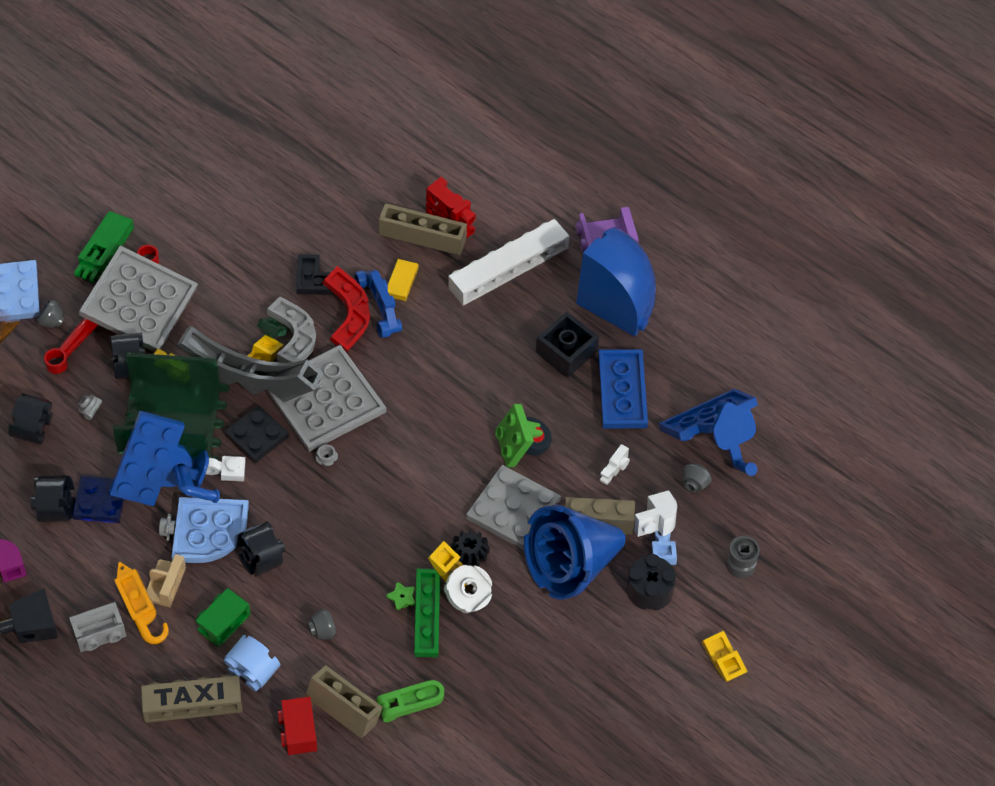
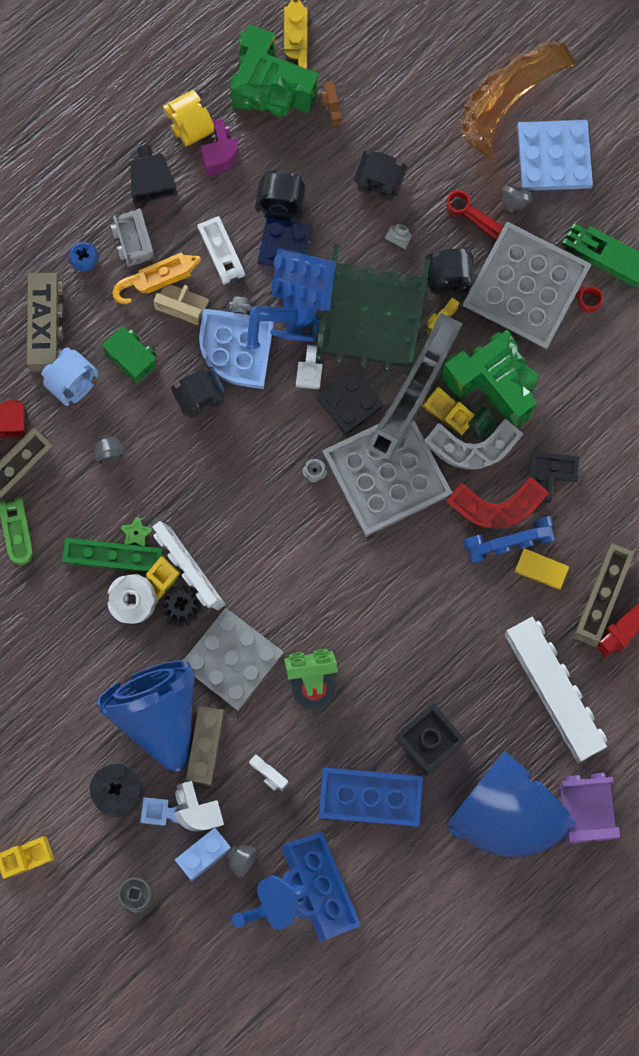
camera: 95 degrees right, 20 degrees up
none -> blue piece [68,242,99,272]
none -> white plate [152,521,226,610]
none -> light blue brick [175,828,231,882]
none -> white plate [197,216,245,285]
none -> green brick [441,330,539,428]

